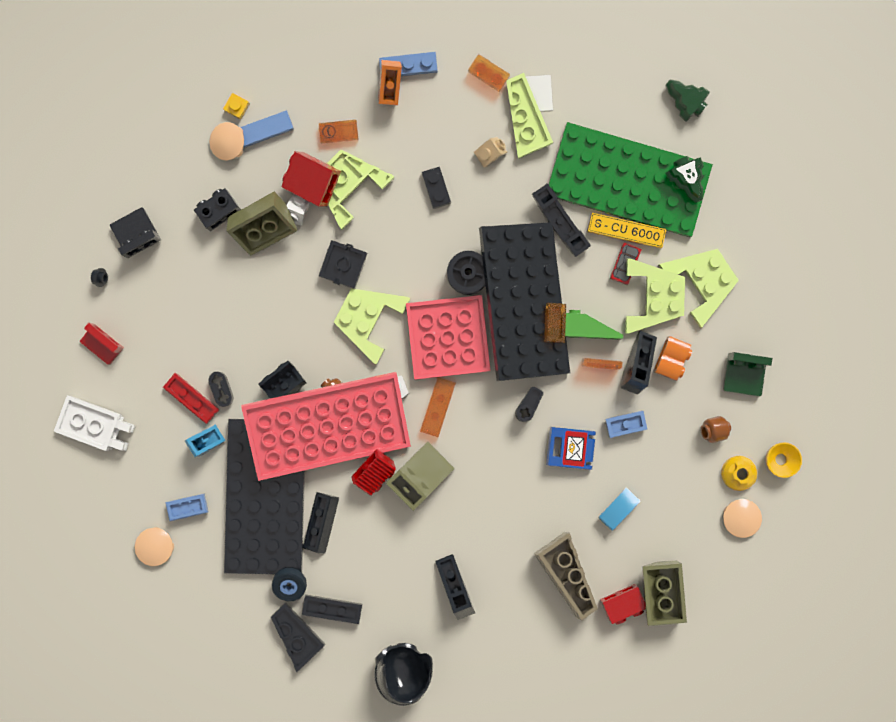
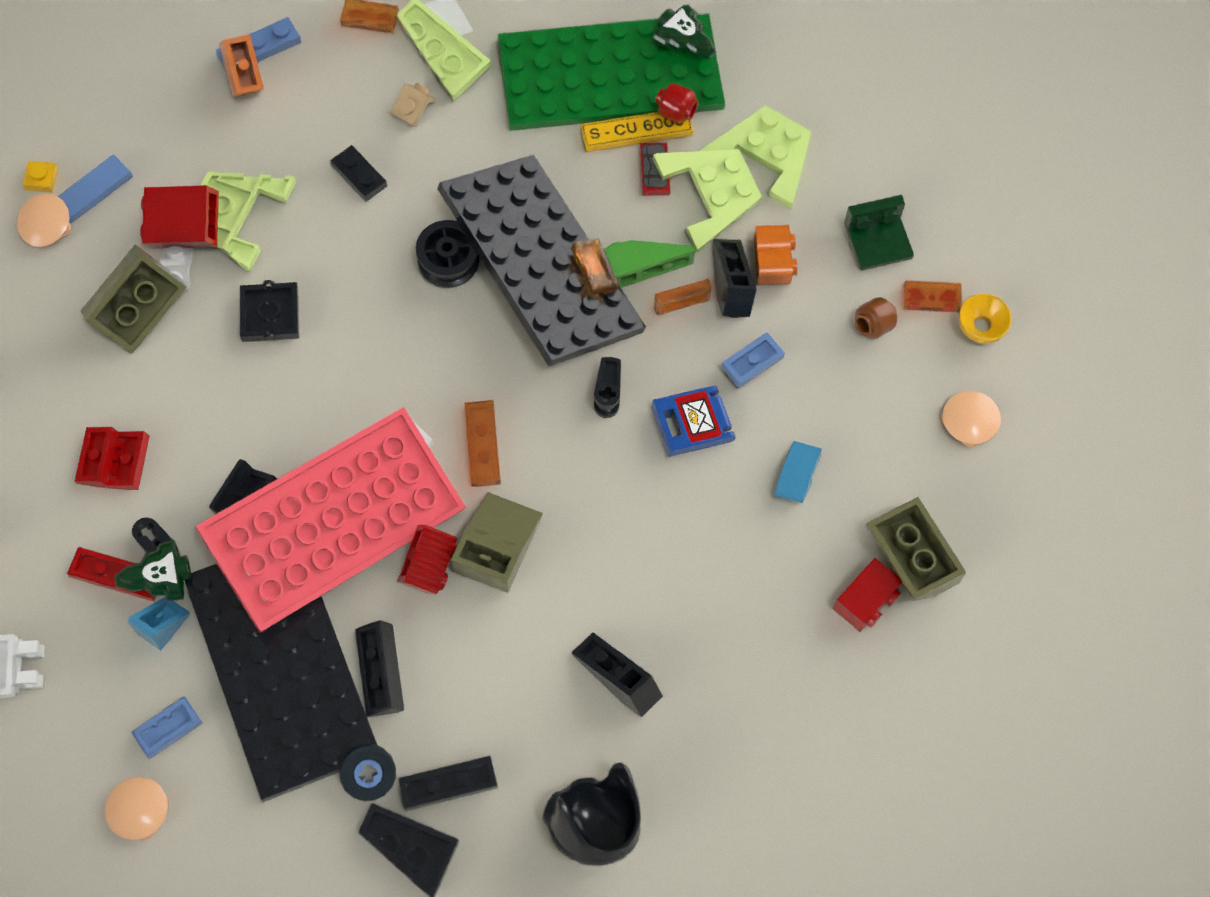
camera: 25 degrees left, 20 degrees down
black brick [194,188,241,232] -> none
clear orange tile [319,120,359,144] -> none
yellowish green wing [334,288,410,365] -> none
coral plate [406,295,491,380] -> none
black slope [531,183,591,257] -> none
dark tan wedge [534,532,598,620] -> none
yellow piece [721,456,757,491] -> none
none -> red slope [74,427,150,490]
none -> dark green rock [114,539,192,601]
none -> red head [656,83,698,124]
none -> clear orange tile [904,280,962,313]

